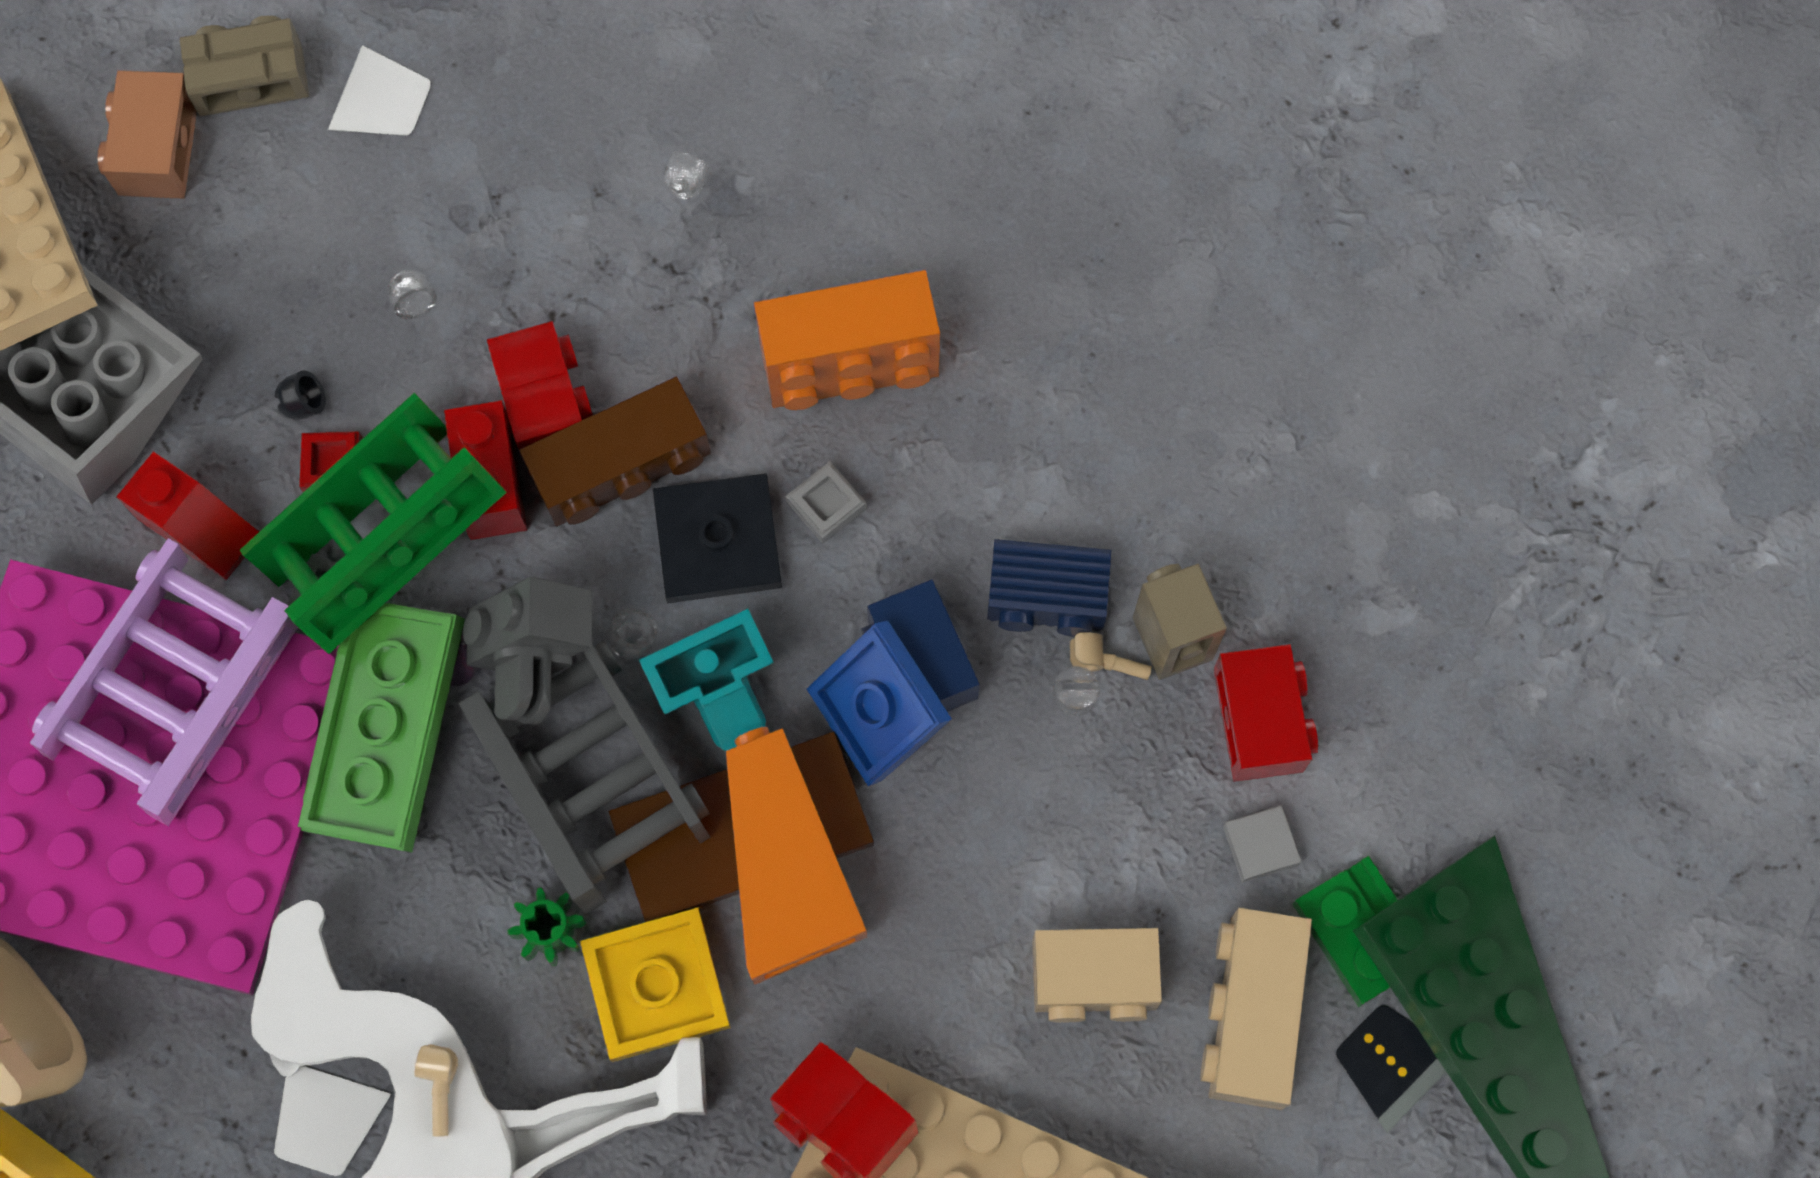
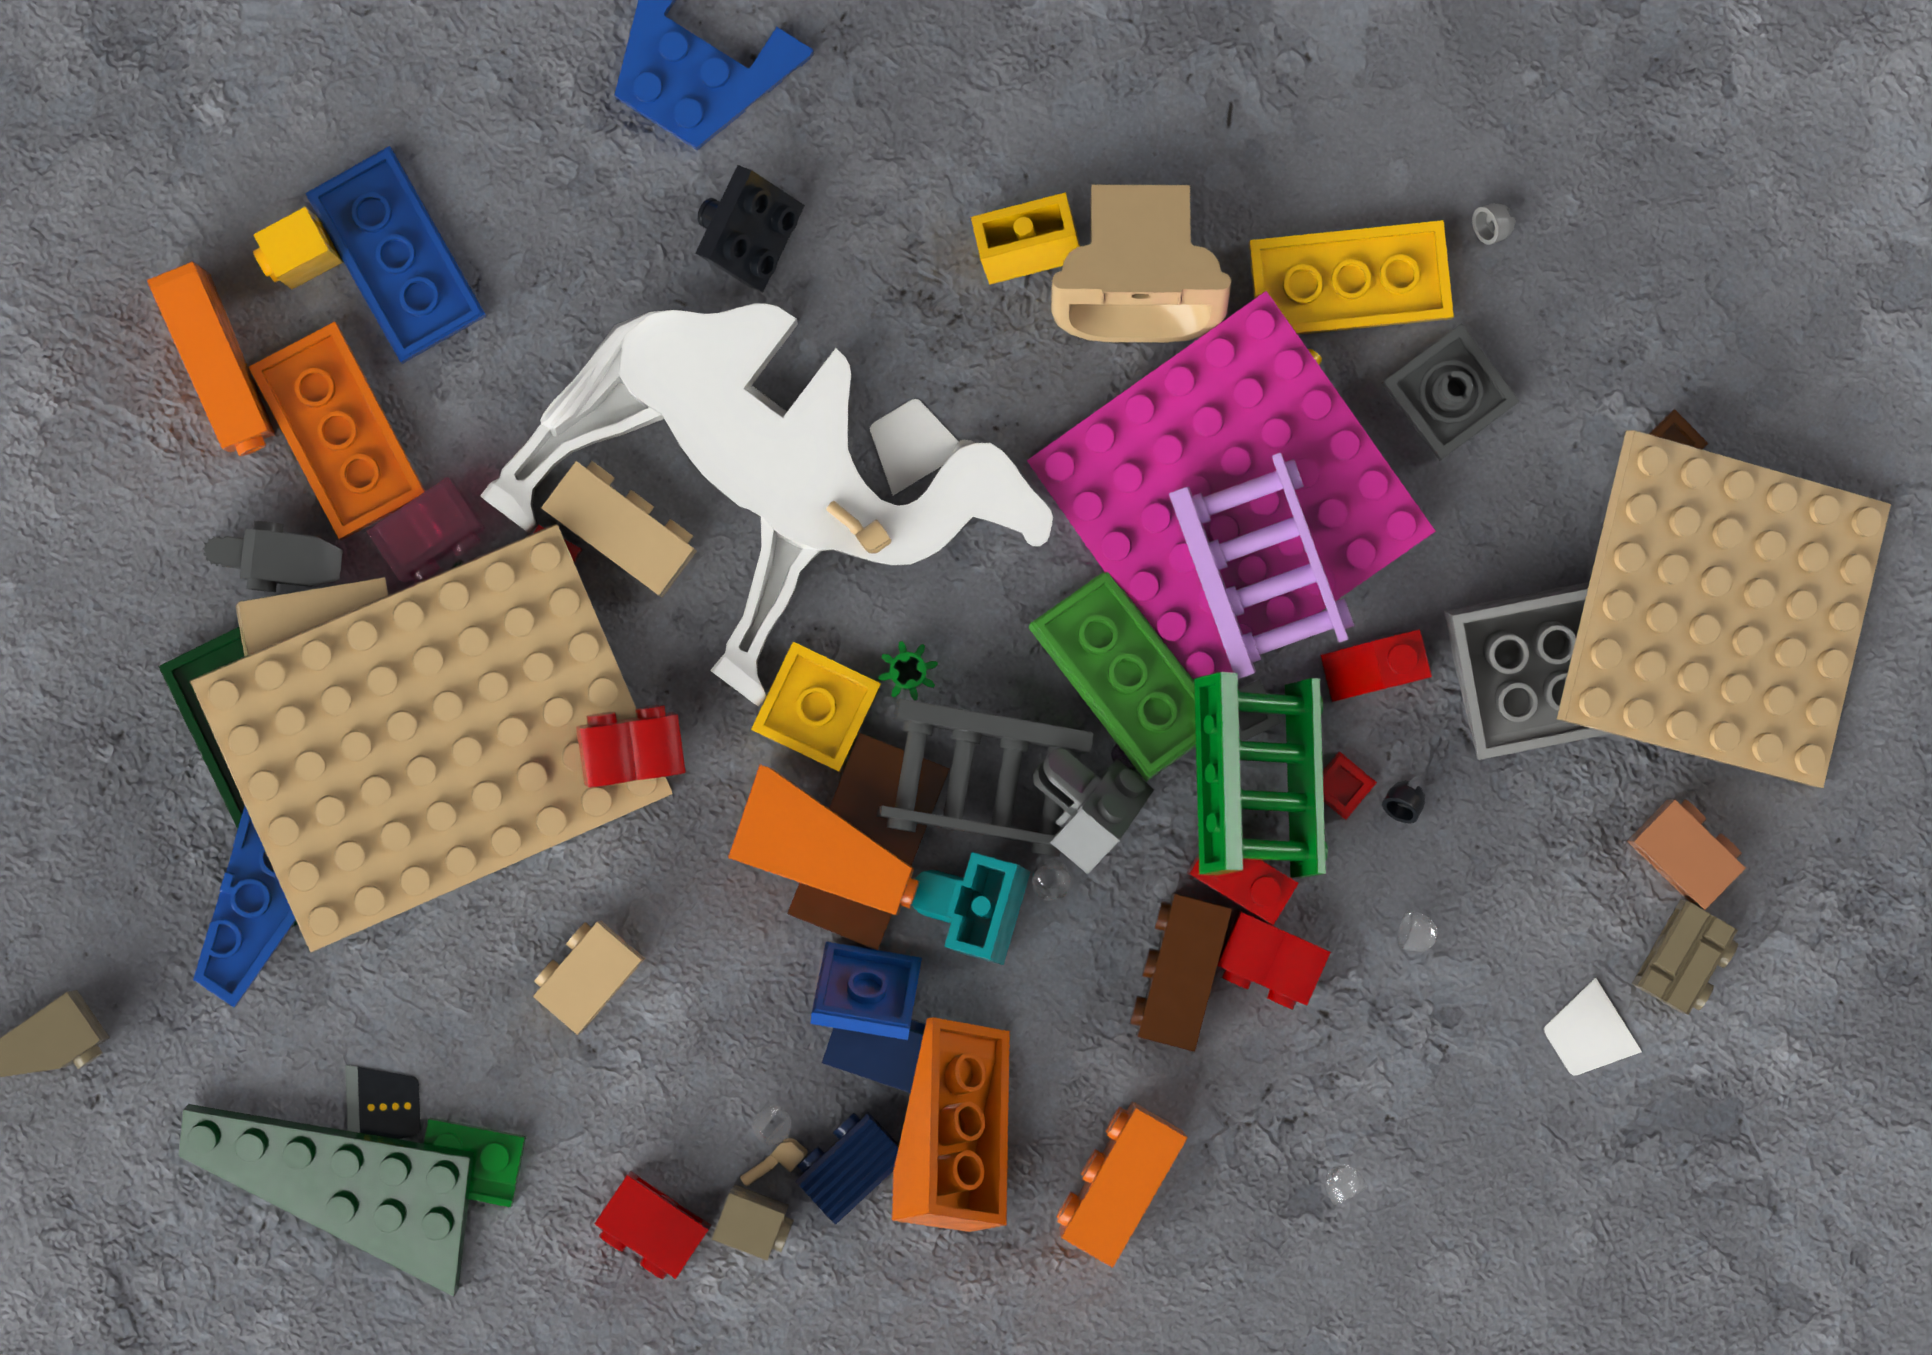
camera: 135 degrees right, 15 degrees up
black plate [653,473,782,604] -> none
light grey tile [785,461,867,544] -> none
tan brick [1200,908,1312,1110] -> none
light grey tile [1223,805,1301,883] -> none
none -> orange slope [892,1017,1010,1232]

